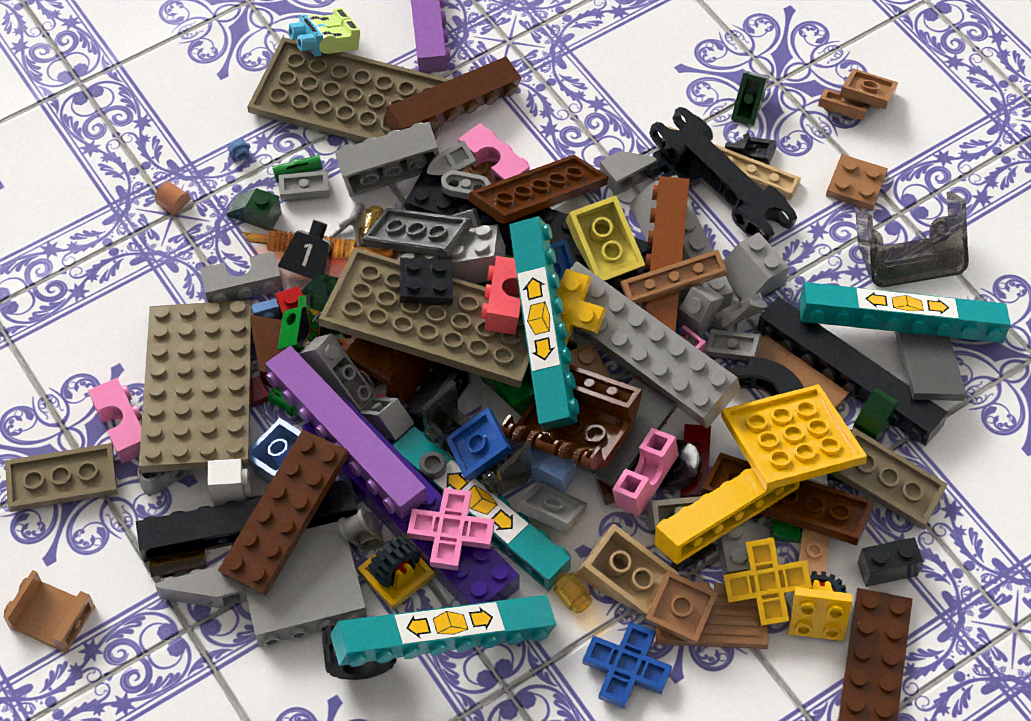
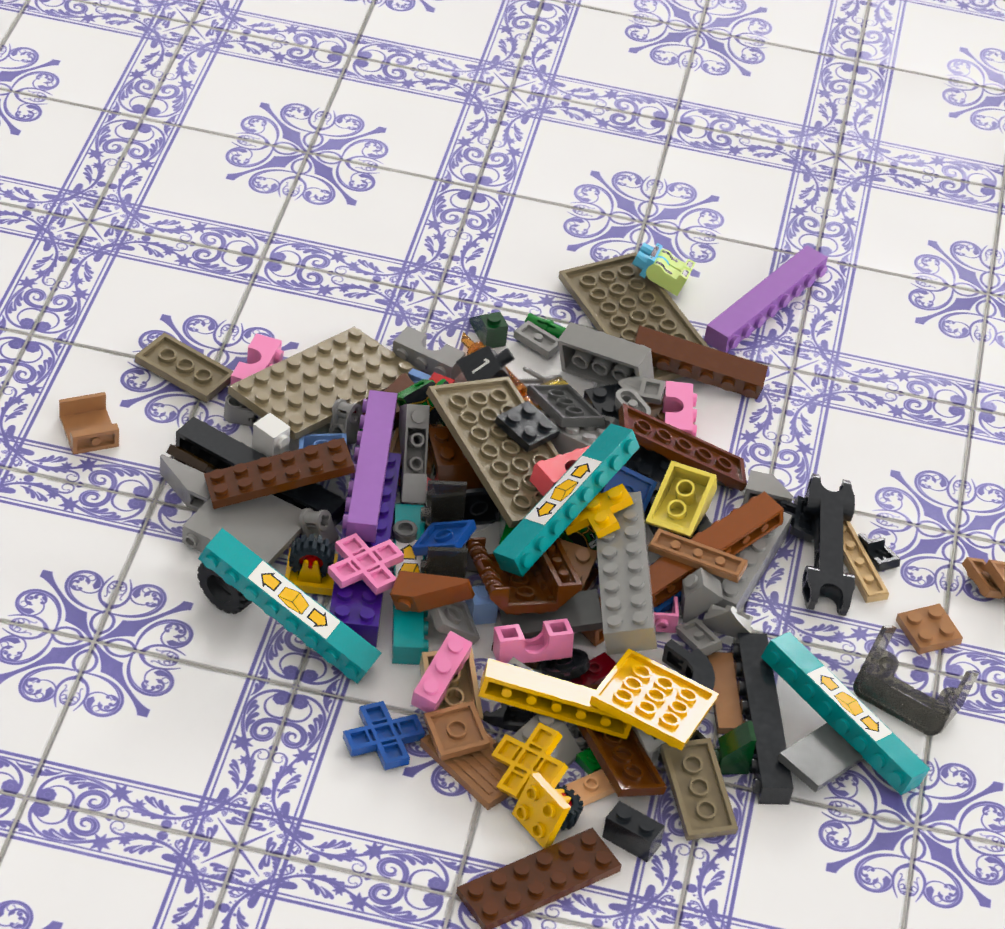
camera: 40 degrees right, 15 degrees down
nougat brick [155,181,191,215] -> none
medium blue plate [227,139,251,161] -> none
clear yellow brick [553,572,593,614] -> none
light grey slope [723,232,789,301] -> none
dark green slope [731,71,770,125] -> none
none -> light grey piece [328,398,363,444]
none -> dark orange slope [390,571,475,612]
none -> bright pink arch [411,631,473,713]

